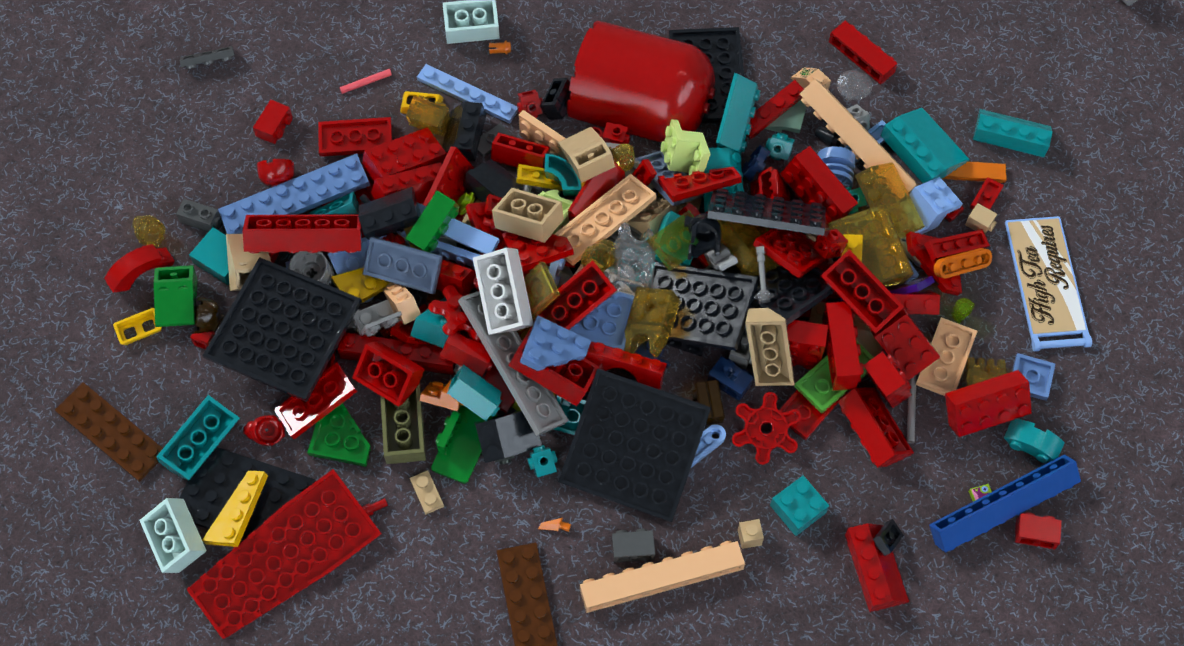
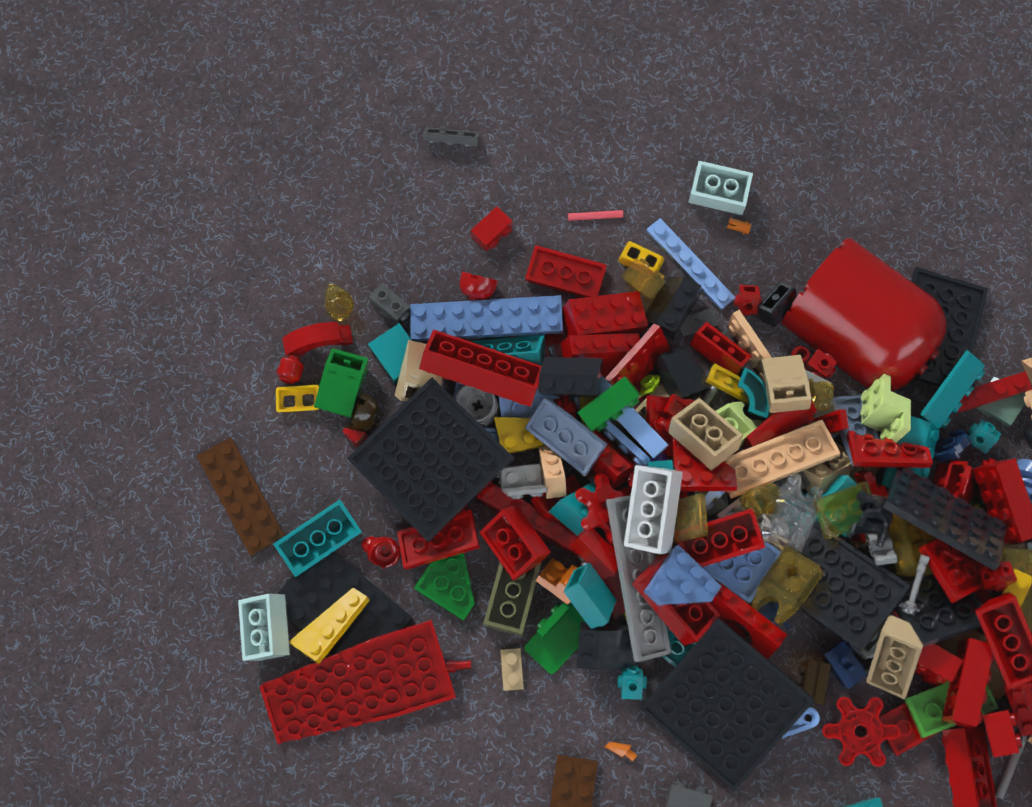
camera: 20 degrees right, 10 degrees up
none -> red head [276,355,304,385]

